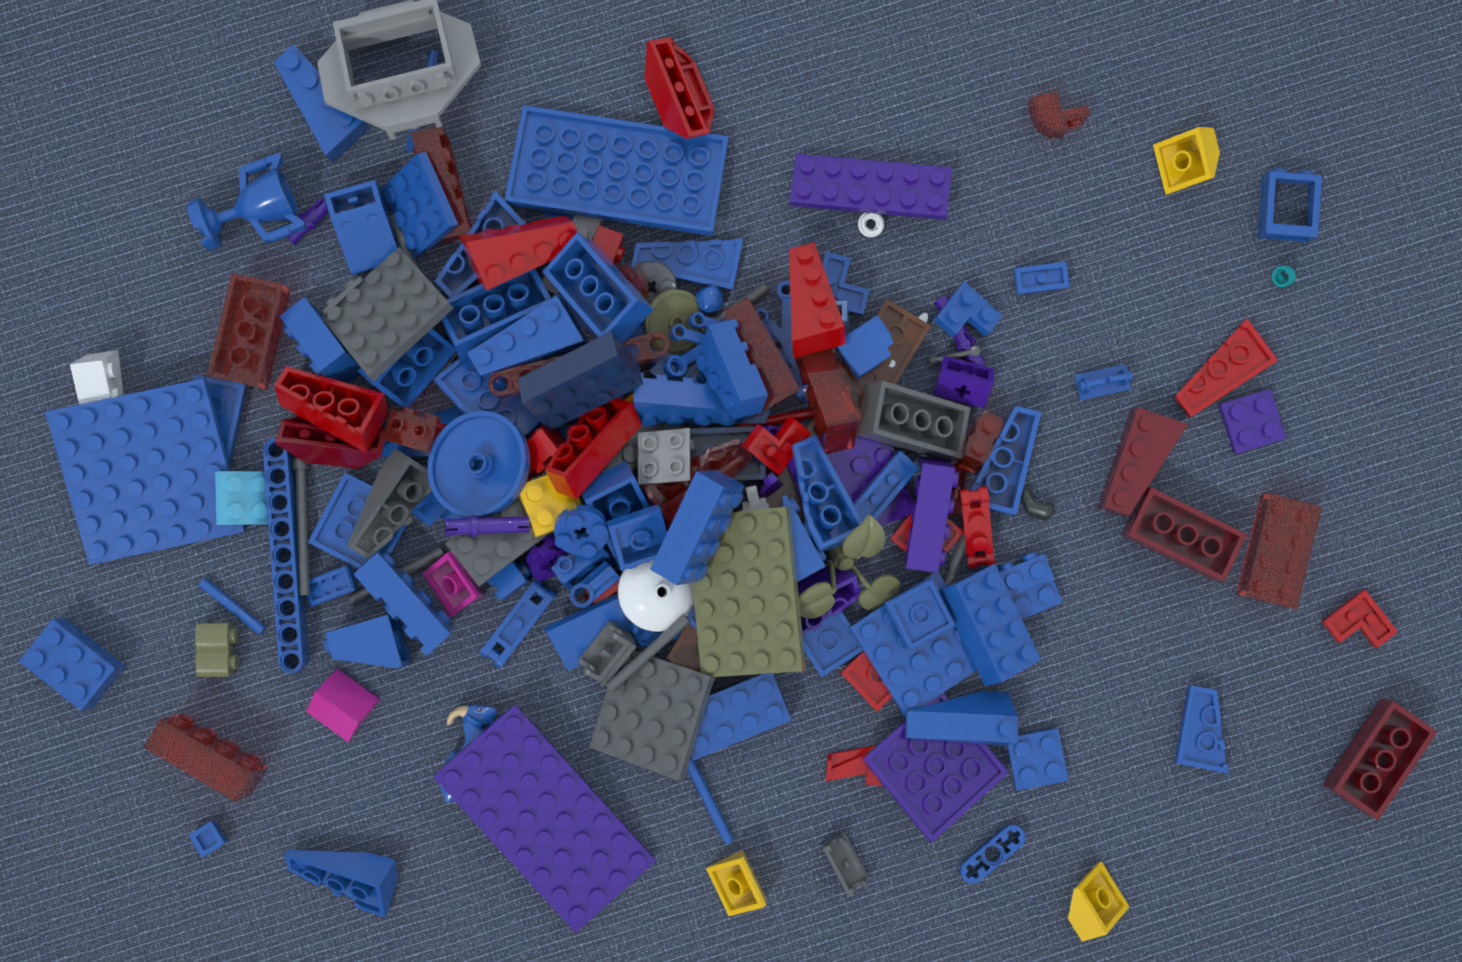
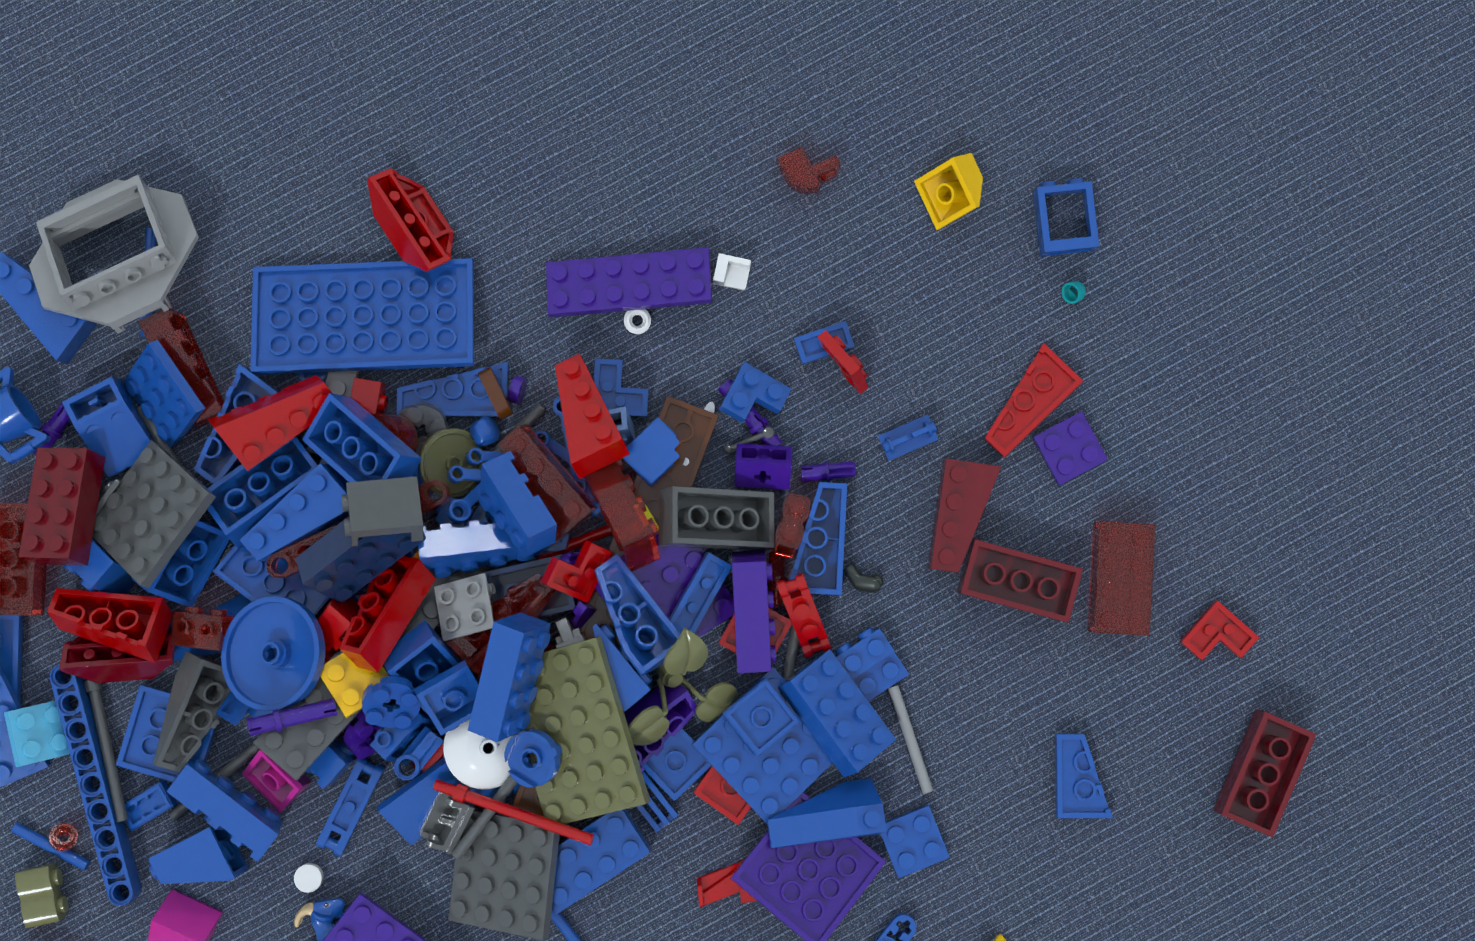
camera: 10 degrees left, 0 degrees up
none -> dark red brick [19,448,105,566]
none -> clear red plate [49,823,78,851]
none -> white tile [294,863,324,893]
none -> dark grey panel [341,476,423,546]
none -> red bar [433,779,595,846]
none -> reddish brown beam [478,367,513,420]
none -> blue plate [504,728,562,788]
none -> dark purple tile [507,376,527,405]
none -> blue tile [637,771,679,833]
none -> white panel [713,253,751,290]
none -> dark purple axle [801,461,856,483]
none -> red plate [817,330,868,395]
none -> light grey bar [888,685,933,794]

